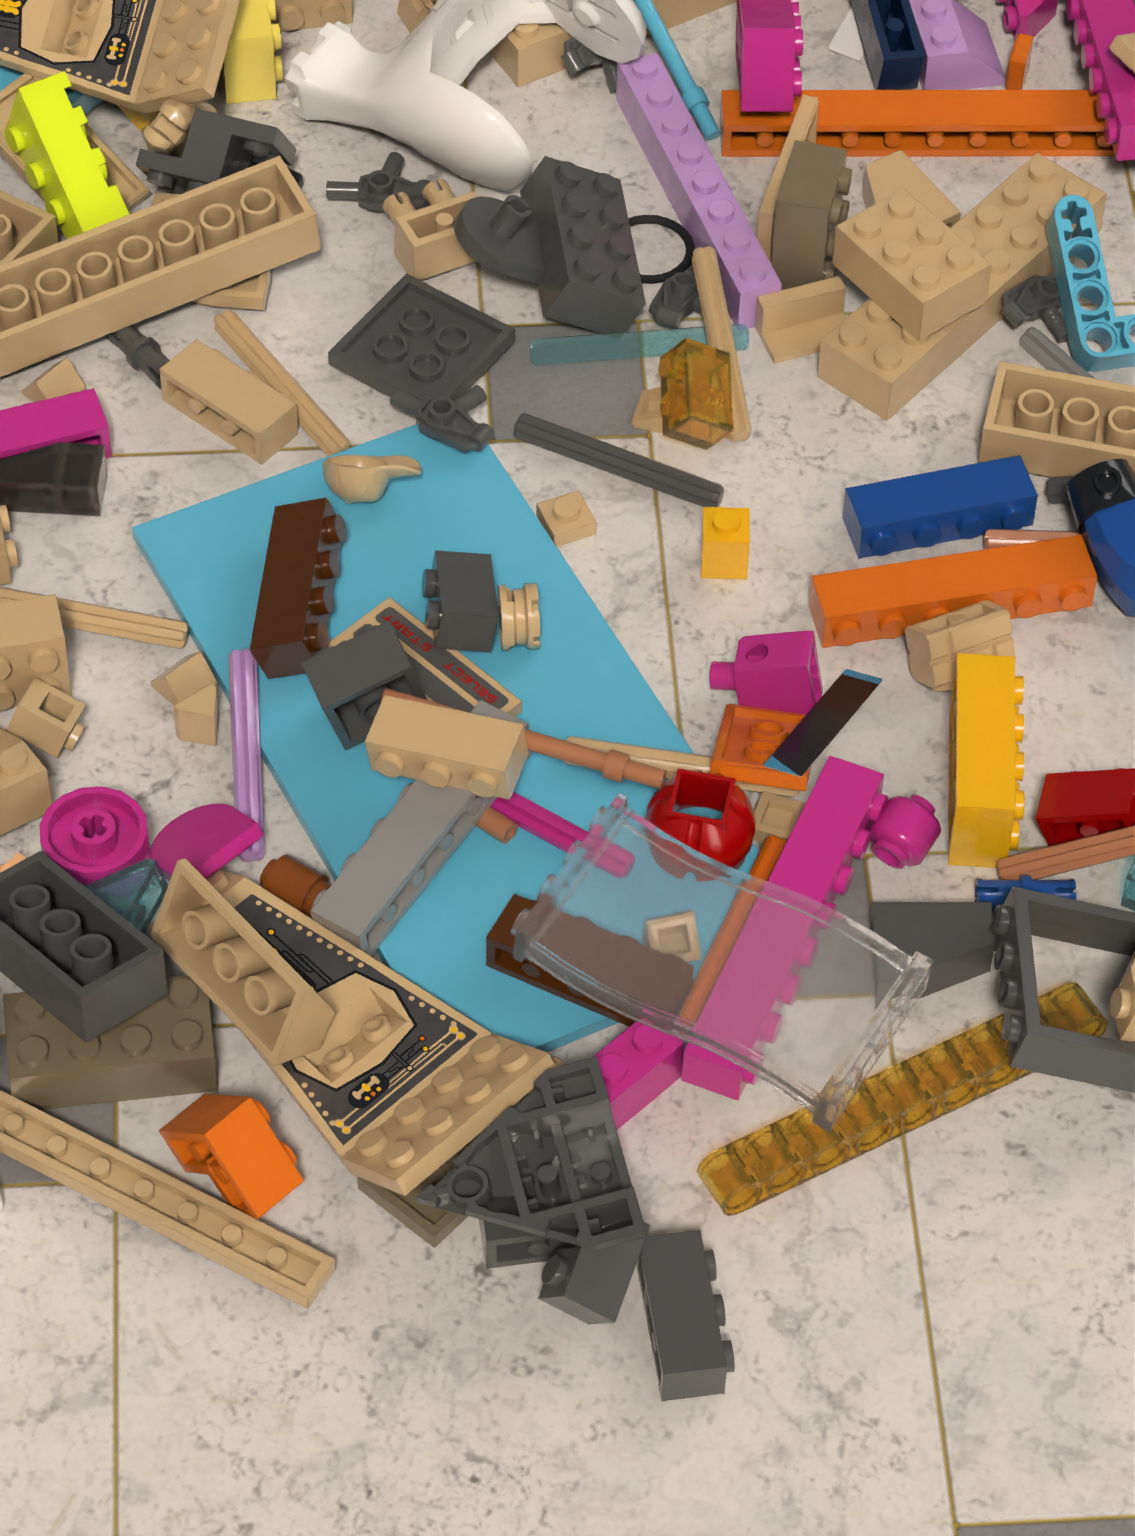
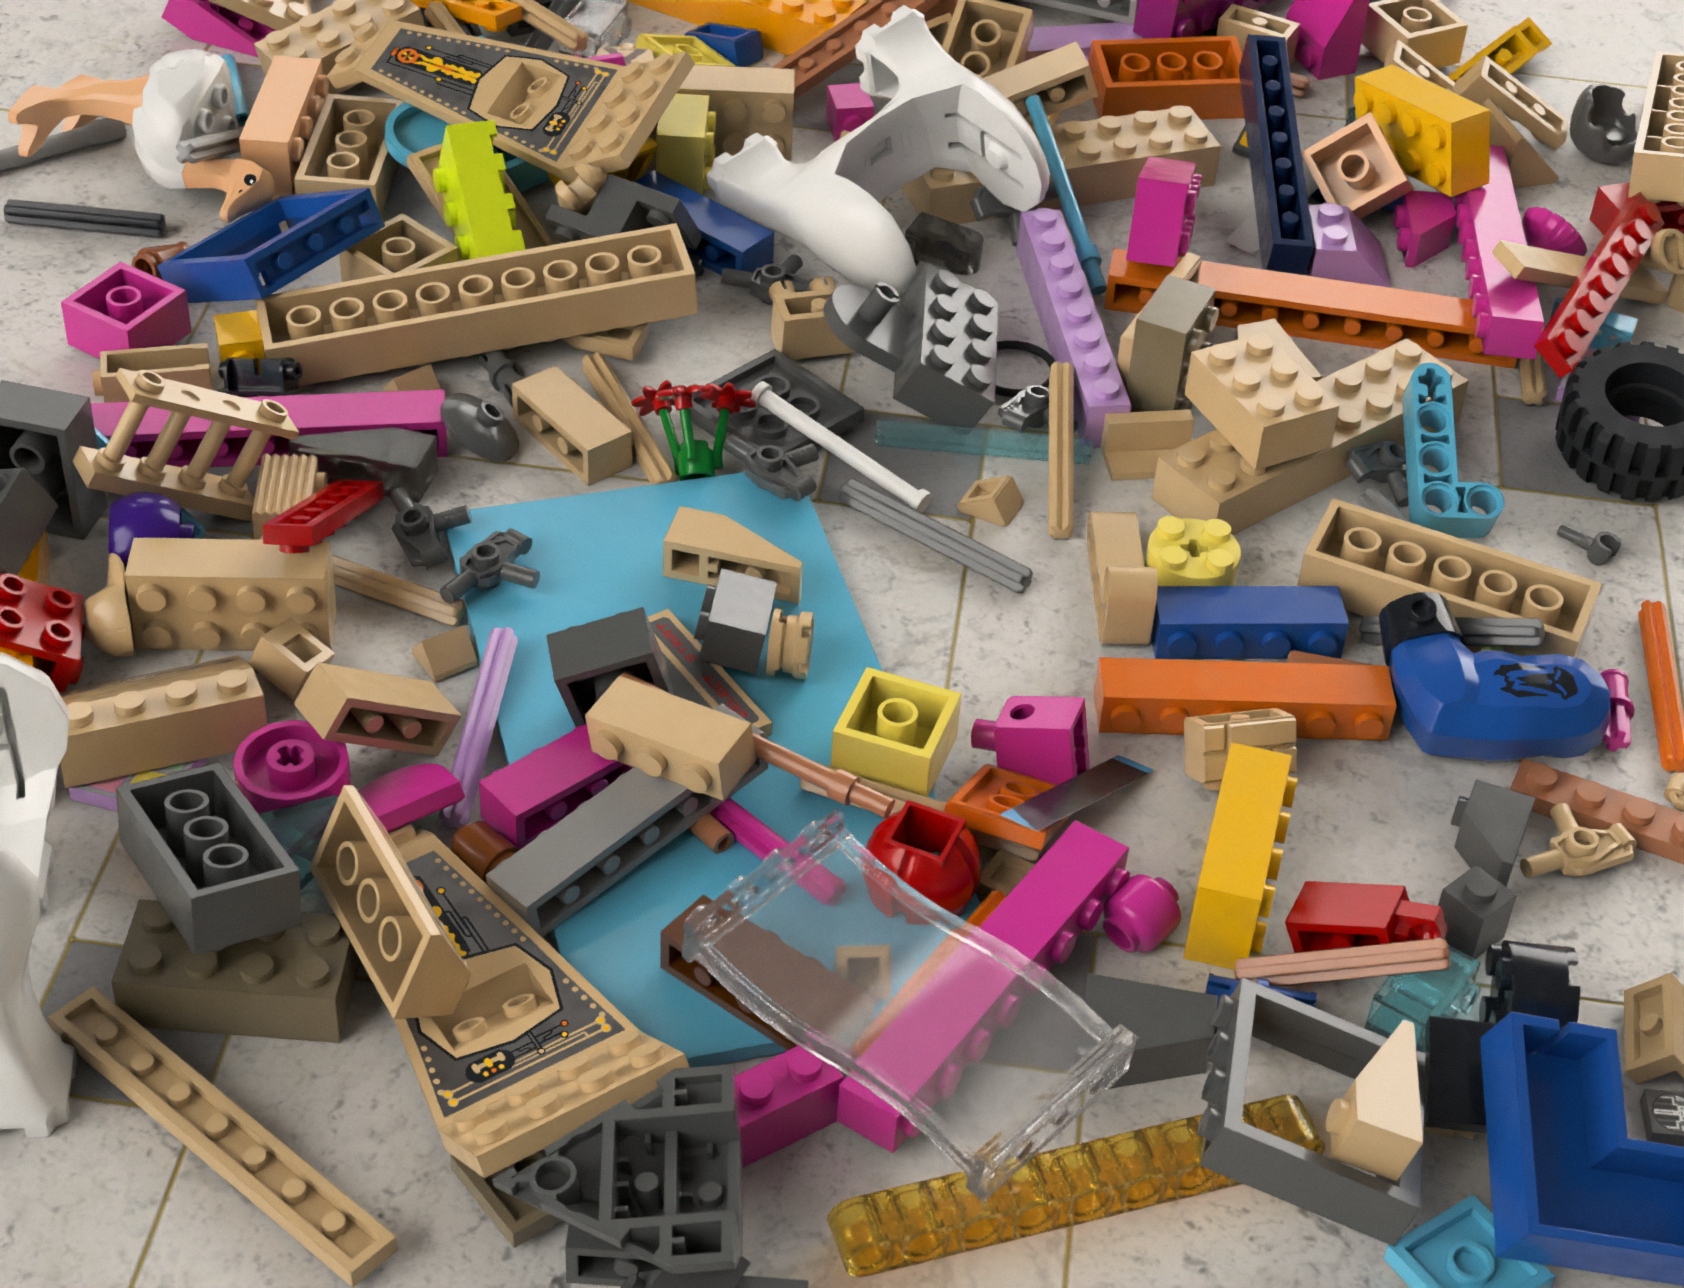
camera: 10 degrees right, 10 degrees down
orange brick [159,1094,304,1219] -> none
tan slope [173,683,219,746] -> none
reddish brown brick [249,497,346,679] -> none
tan piece [322,455,422,504] -> none
tan plate [536,490,597,547] -> none
clear yellow brick [658,338,733,450] -> none
yellow brick [701,507,750,580] -> none
orange tile [1005,33,1034,90] -> none
none -> red plate [263,479,383,553]
none -> tan brick [294,662,462,756]
none -> dark grey piece [390,487,472,570]
none -> dark grey dish [440,393,519,462]
none -> dark grey piece [440,528,540,604]
none -> dark pink brick [479,724,634,850]
none -> plant [631,380,756,481]
none -> blue brick [634,170,774,275]
none -> tan slope [663,506,803,604]
none -> white bar [750,381,932,513]
none -> light yellow brick [830,667,962,797]
none -> clear smoke leg [905,212,984,275]
none -> tan beam [1087,511,1158,645]
none -> light yellow brick [1144,516,1241,586]

